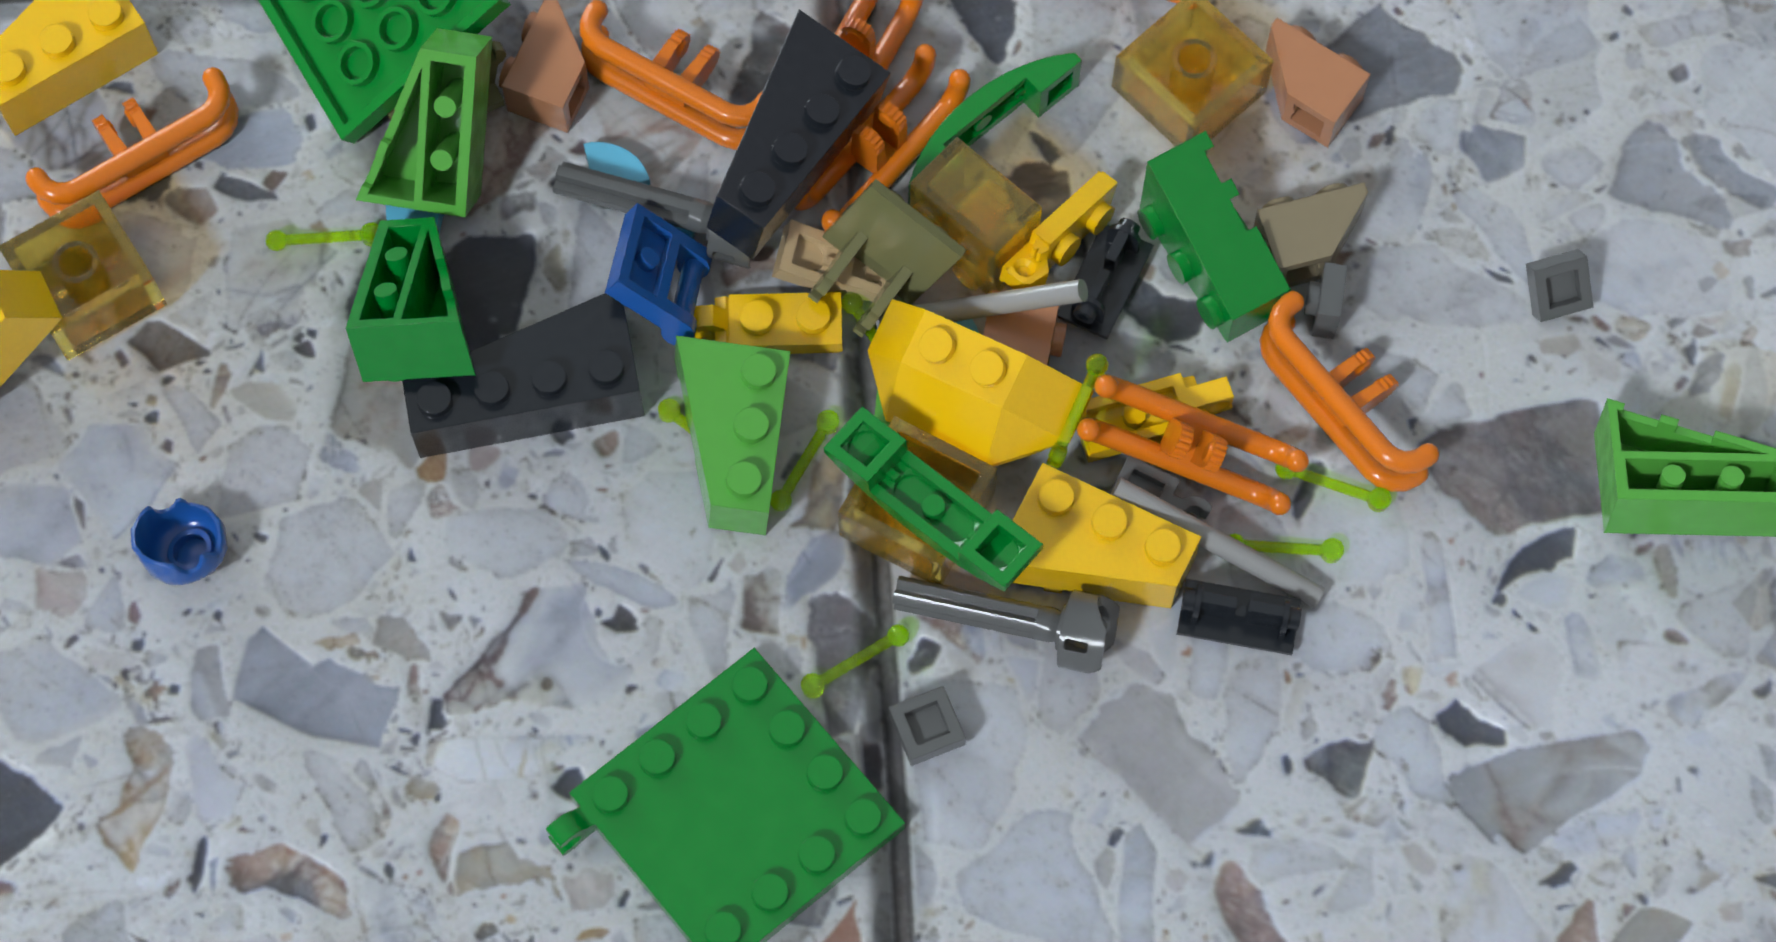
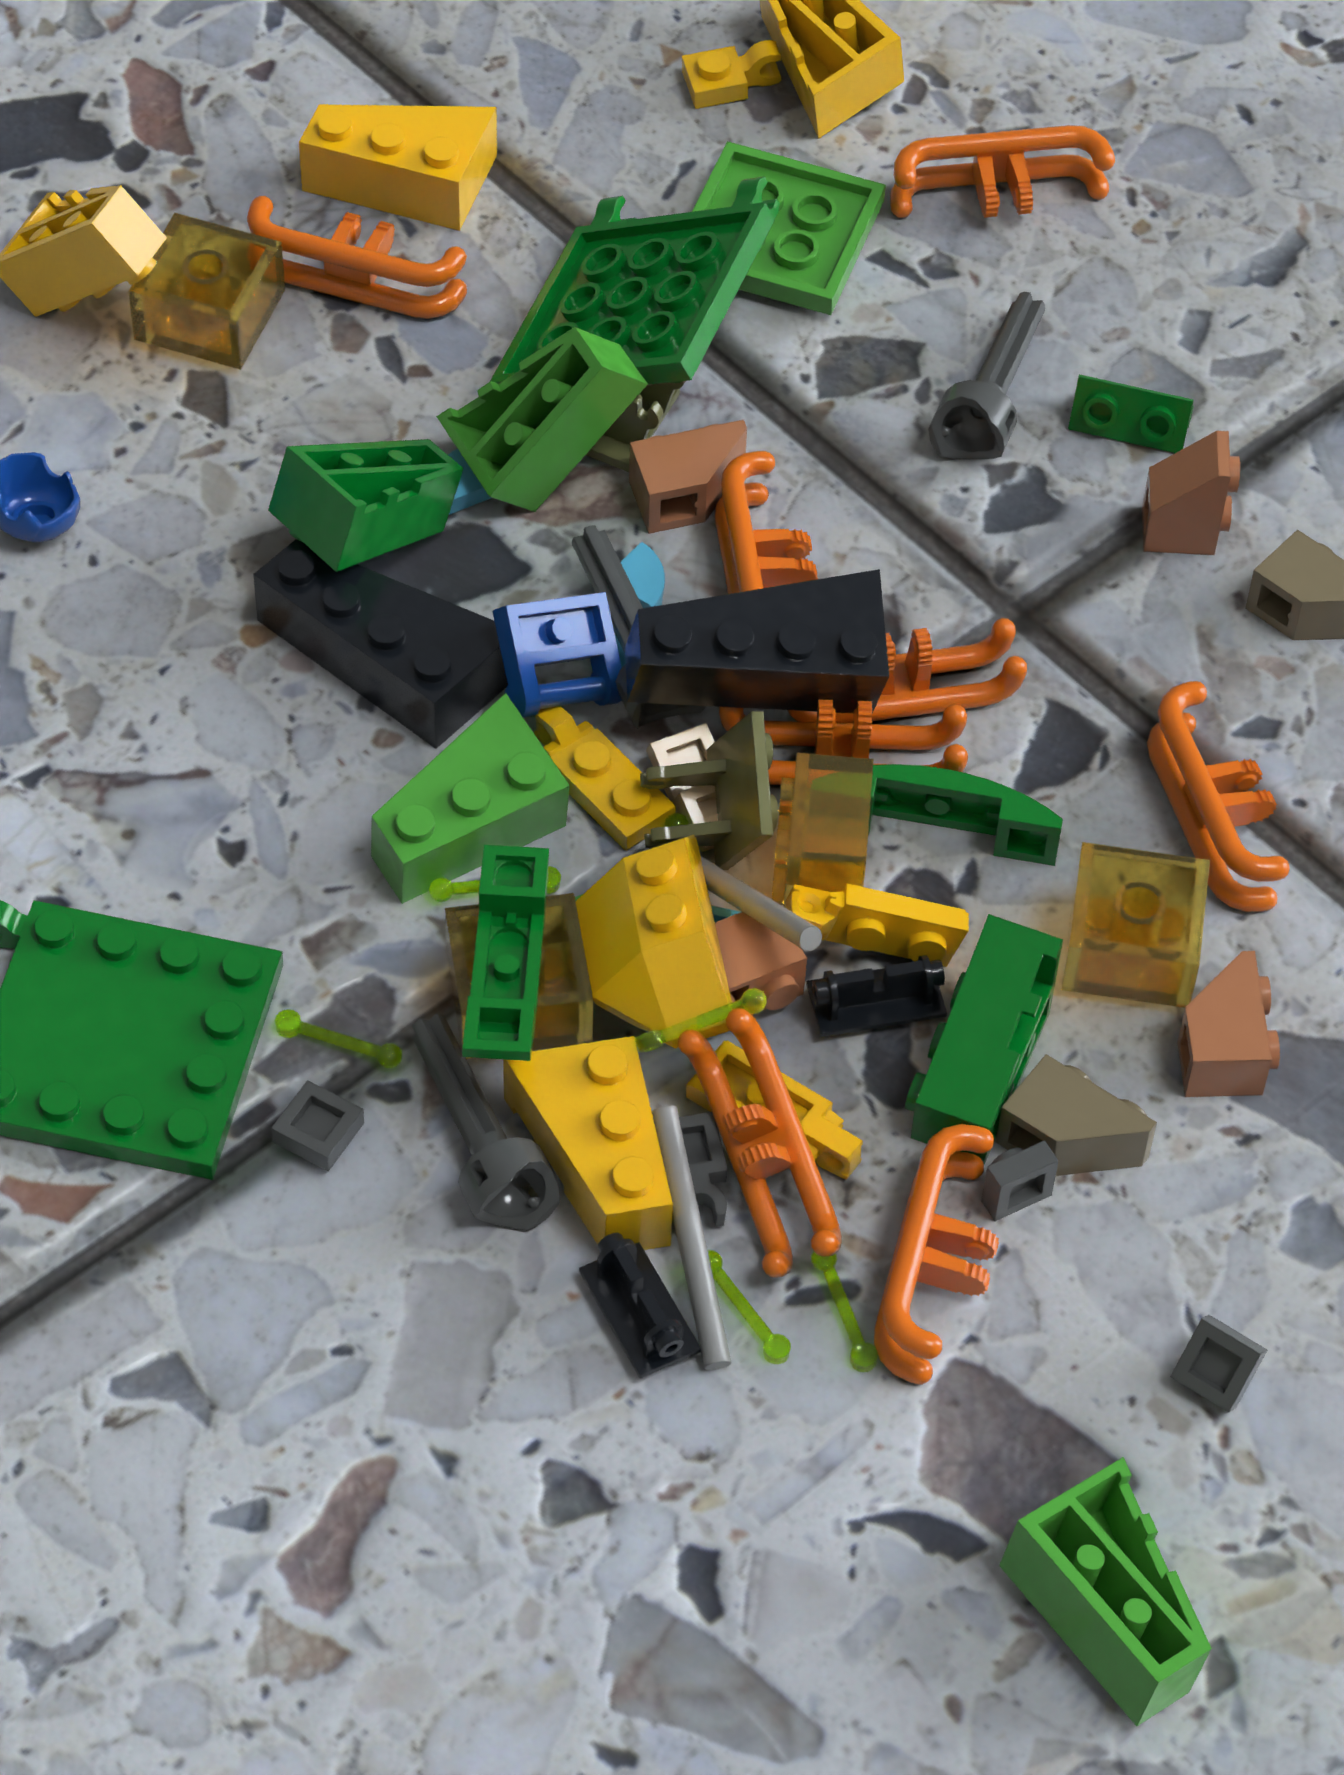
camera: 50 degrees right, 15 degrees down
clear neon green hinge [265,222,379,252] -> none

